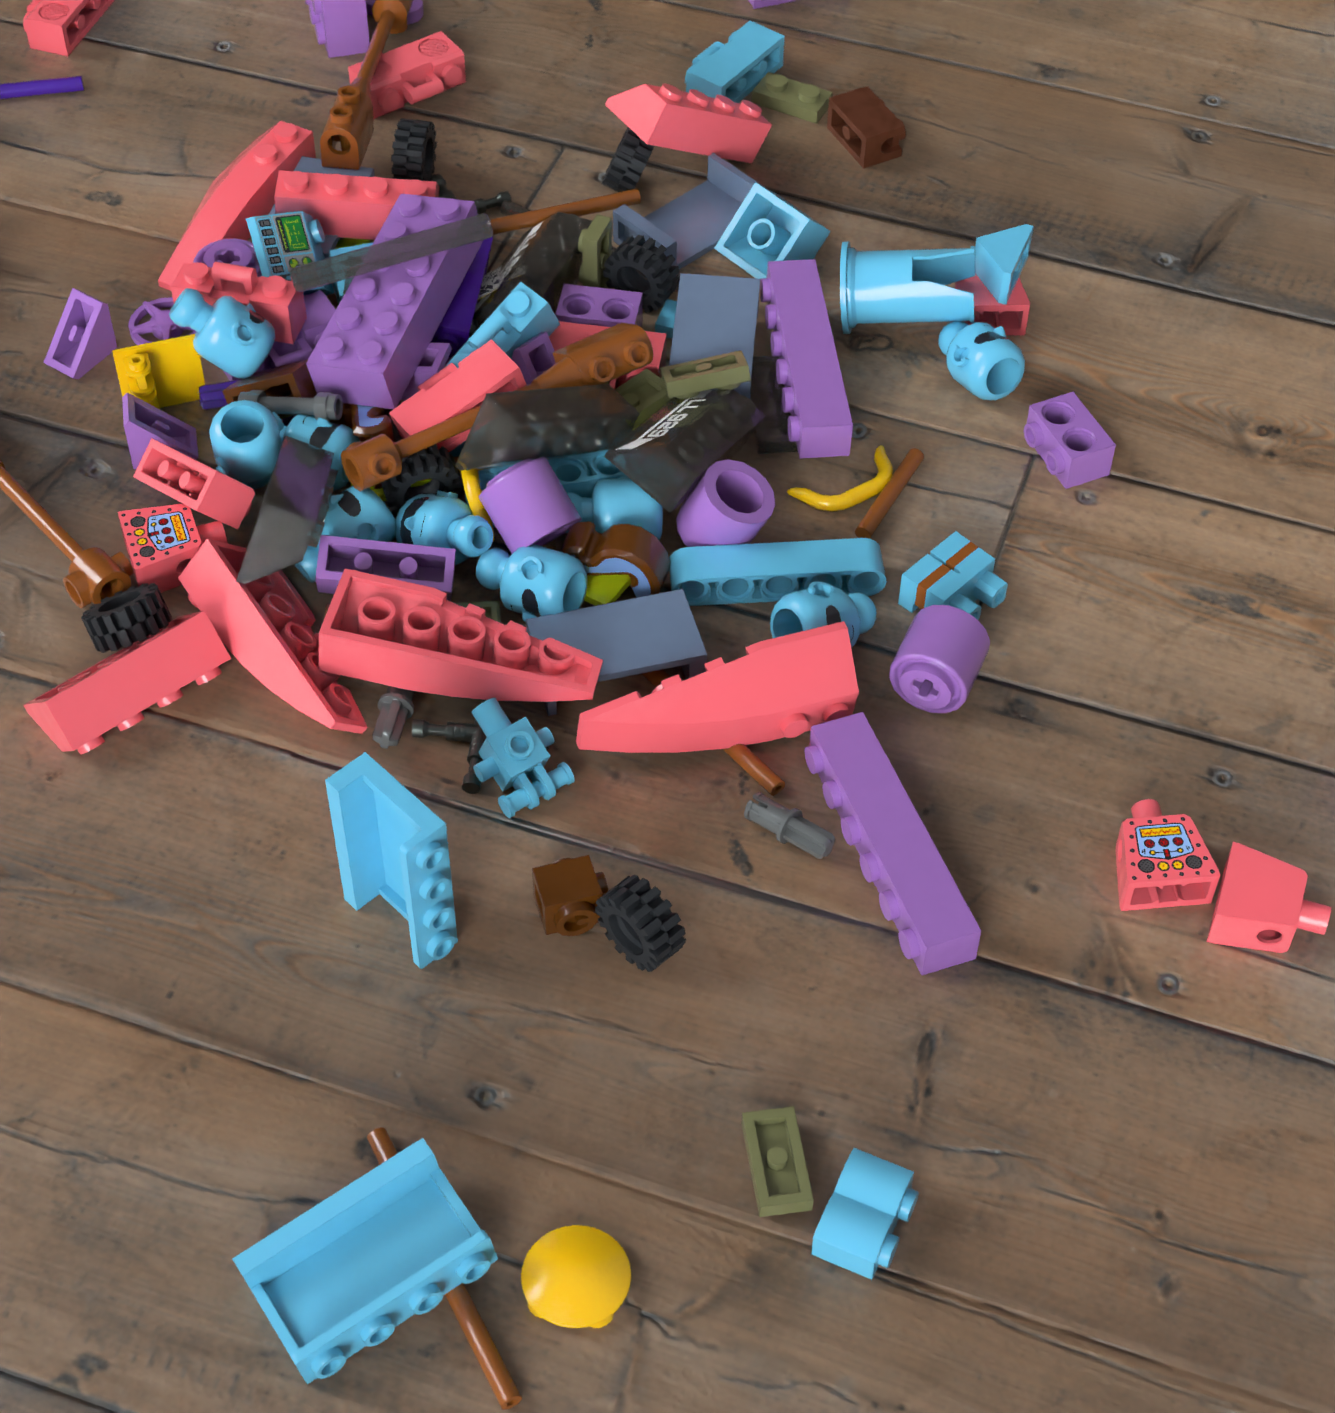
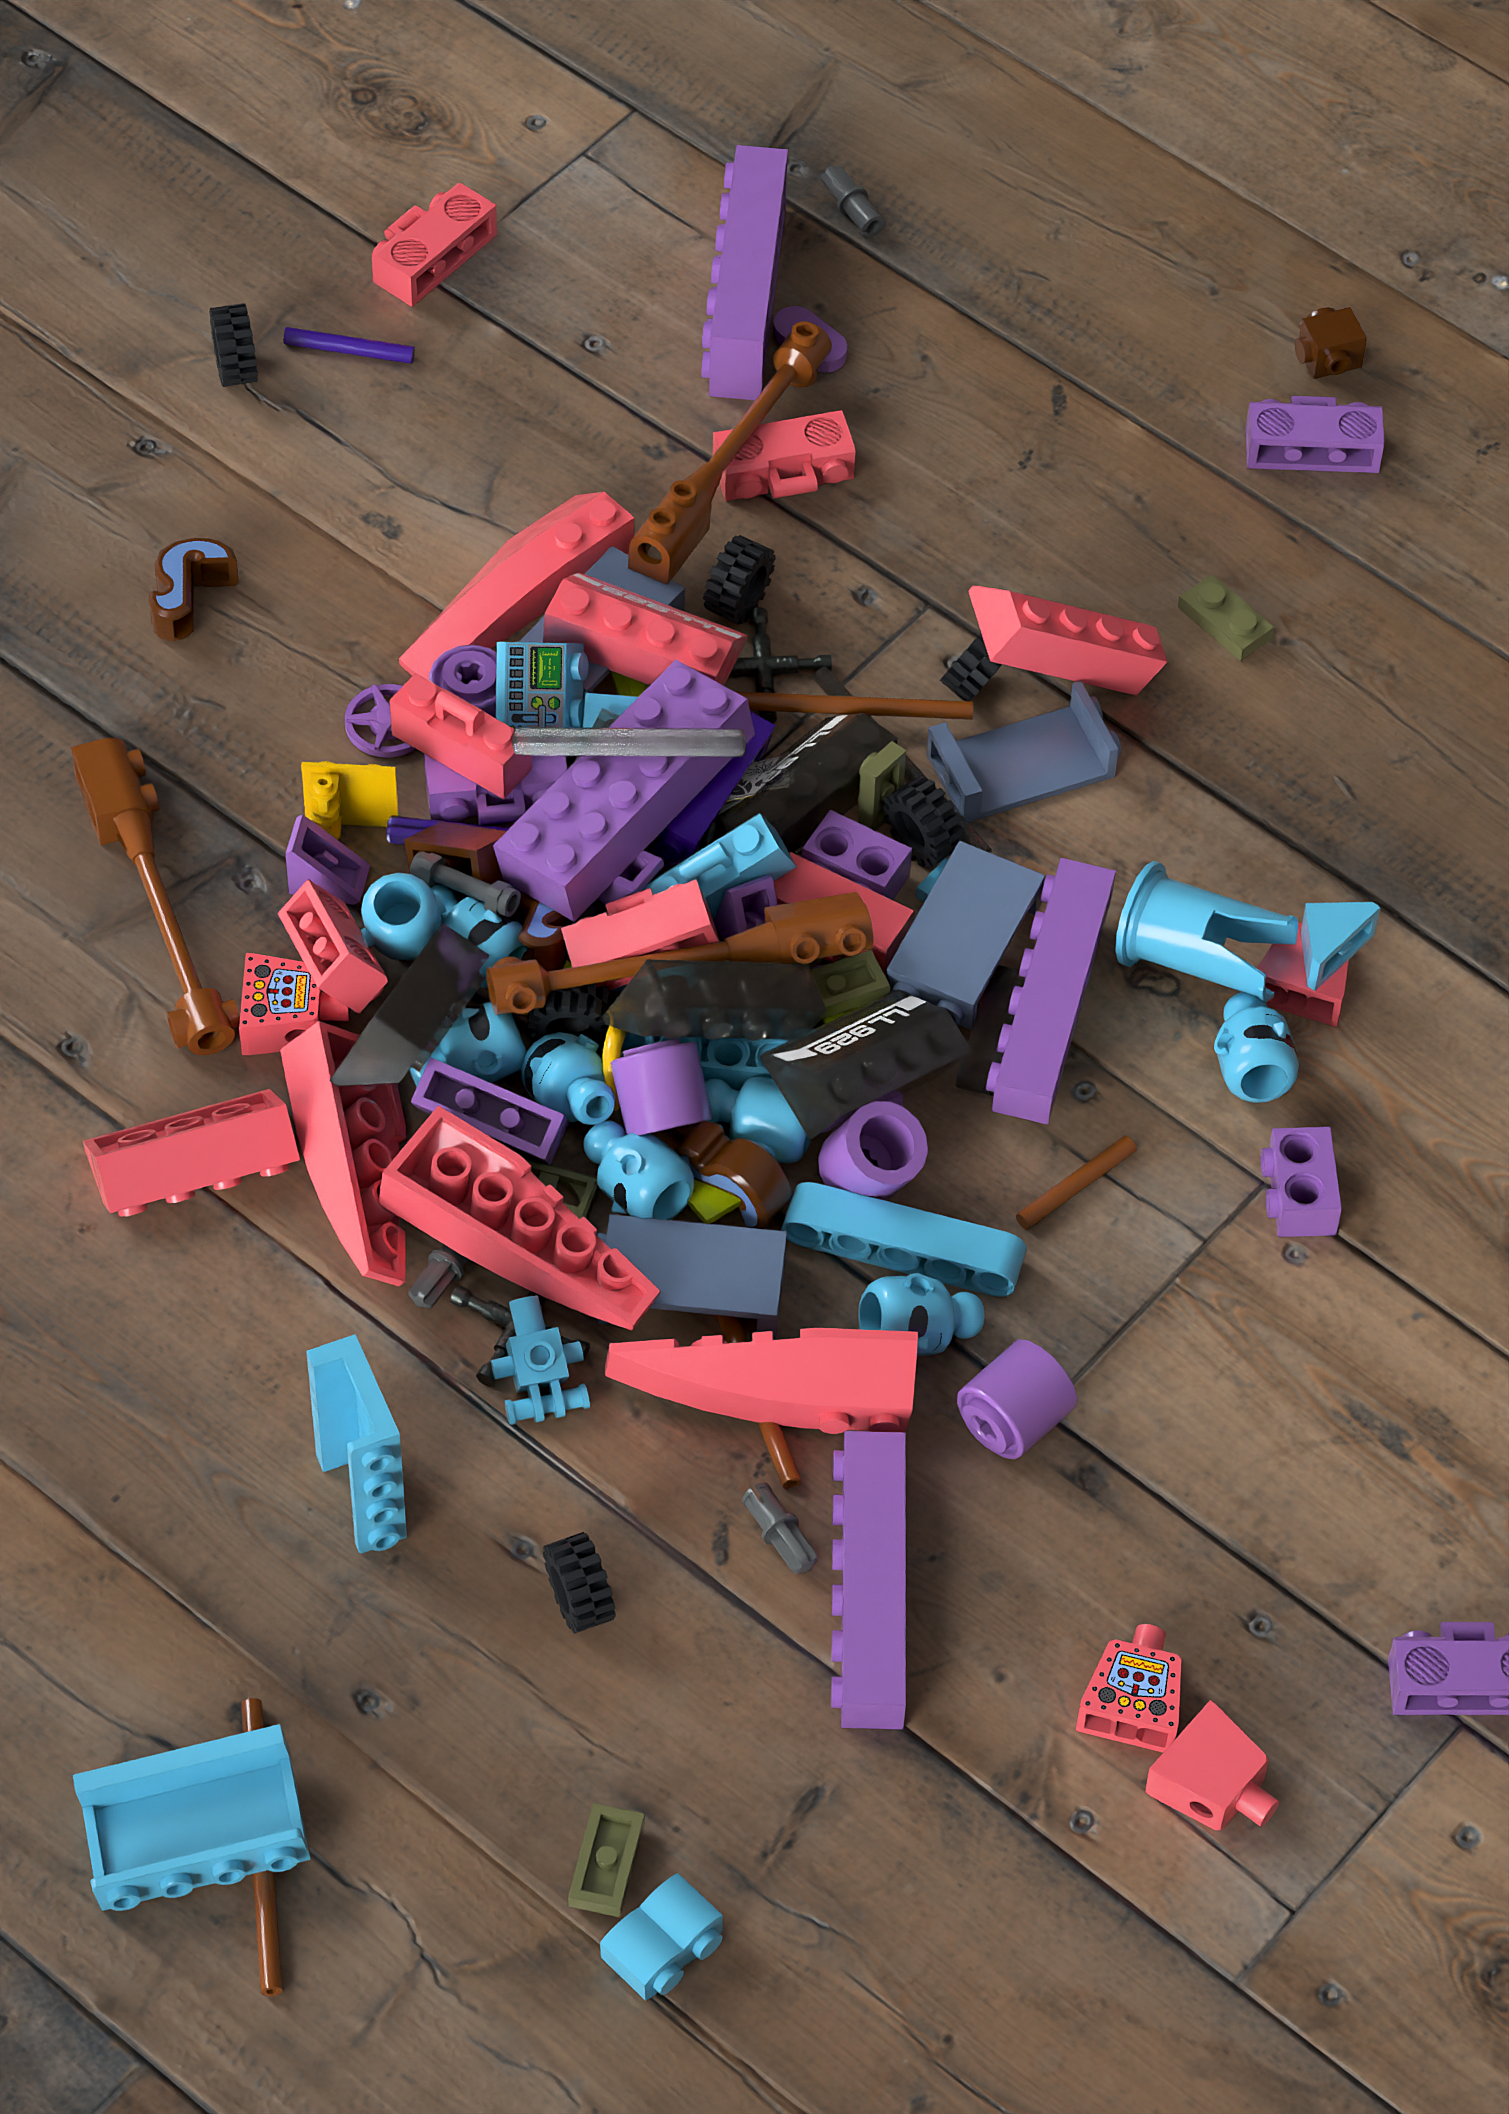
camera: 20 degrees right, 5 degrees up
medium lavender slope [43,288,117,379] -> none
black tyre [81,583,172,653] -> none
medium azure piece [169,288,275,379] -> none
yellow dish [521,1225,631,1328] -> none
reddish brown brick [532,855,609,936] -> none
olive plate [660,350,751,399] -> none
medium azure piece [685,21,785,103] -> none
medium azure slope [714,182,831,279] -> none
yellow animal [787,445,893,512] -> none
copper brick [827,86,906,169] -> none
medium azure hips [898,531,1008,620] -> none

